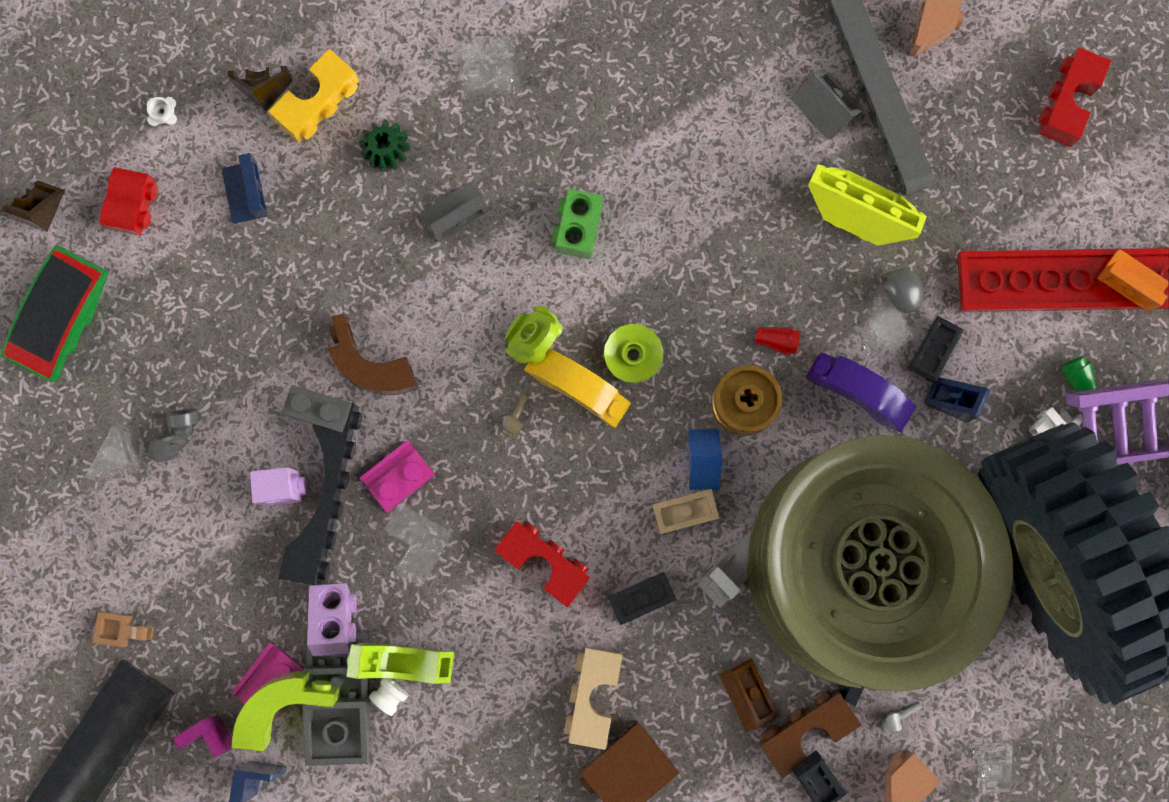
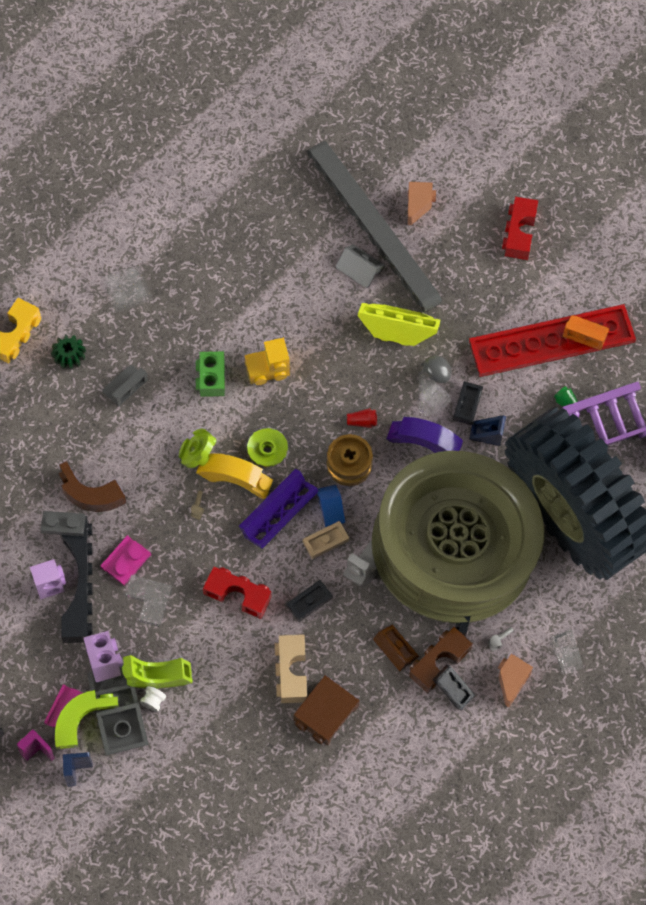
camera: 15 degrees left, 15 degrees down
none -> dark purple fence [239,469,318,549]
none -> yellow brick [244,337,290,385]

